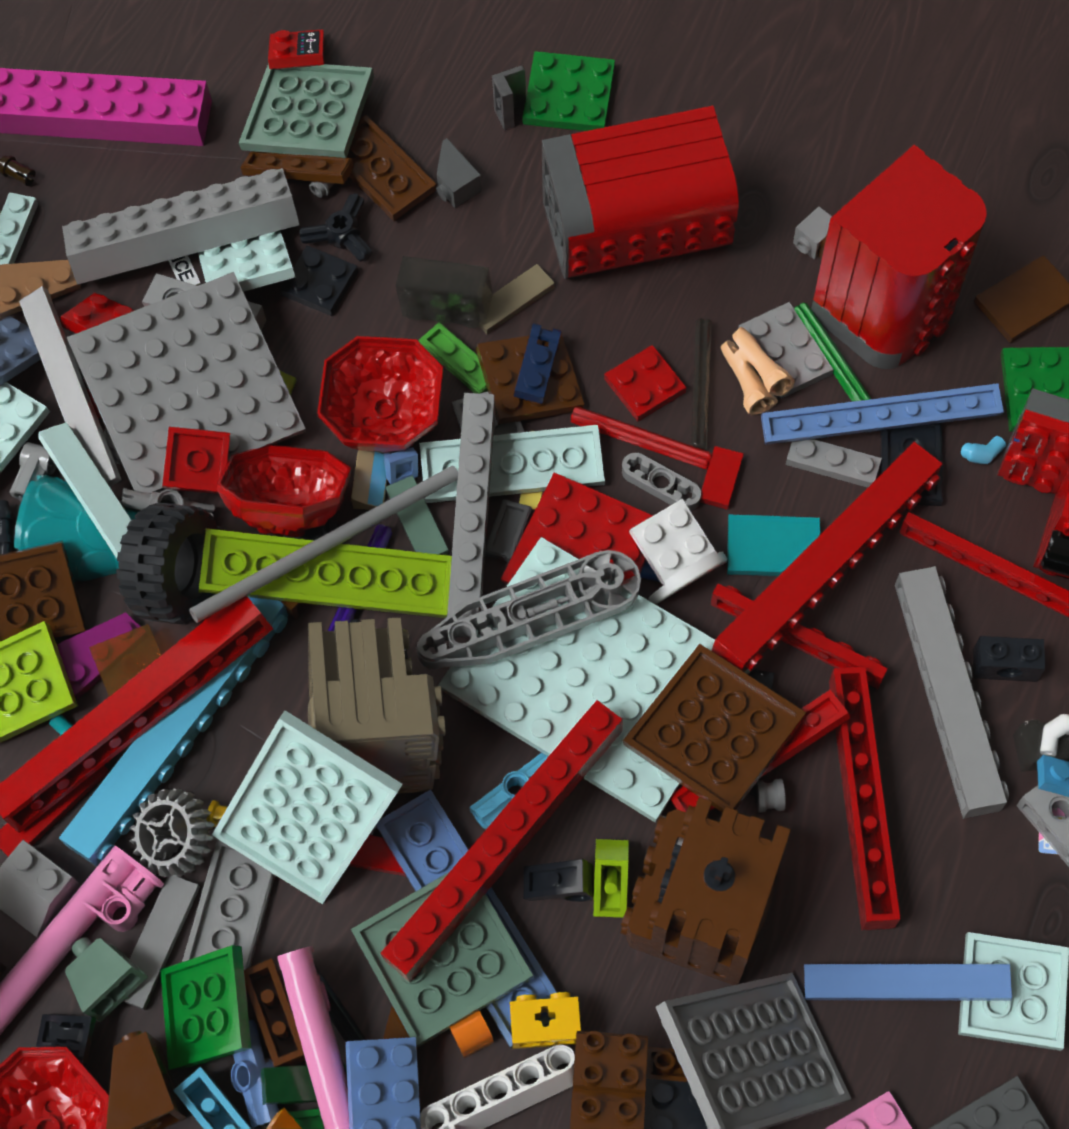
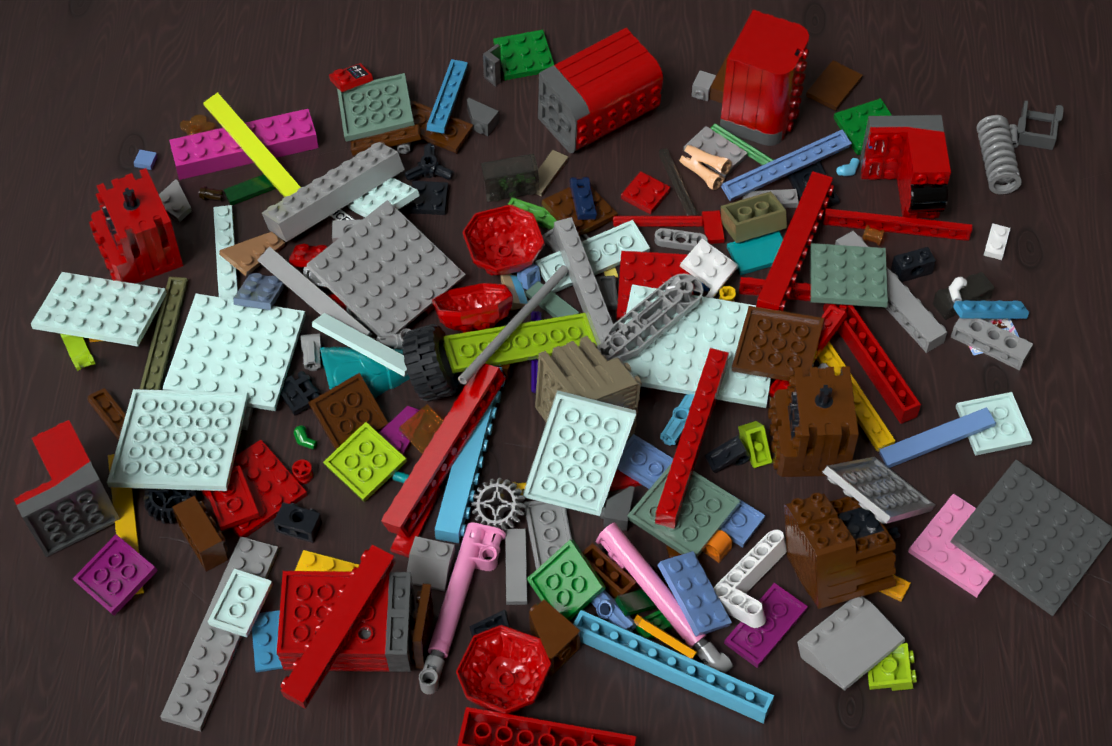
camera: 25 degrees left, 10 degrees down
sand green torso [65,937,148,1022] -> none
red plate [162,426,230,494] -> none
yellow brick [510,992,581,1049] -> none
none -> clear orange plate [180,114,215,135]
none -> neon yellow tile [203,92,301,197]
none -> dark green tile [223,174,277,205]
none -> dark azure plate [427,59,468,133]
none -> dark grey slope [600,486,634,531]
none -> yellow bush [719,286,736,302]
none -> olive brick [721,191,787,243]
none -> sand green plate [810,243,888,307]
none -> yellow plate [816,342,895,452]
none -> clear orange bush [862,225,885,246]

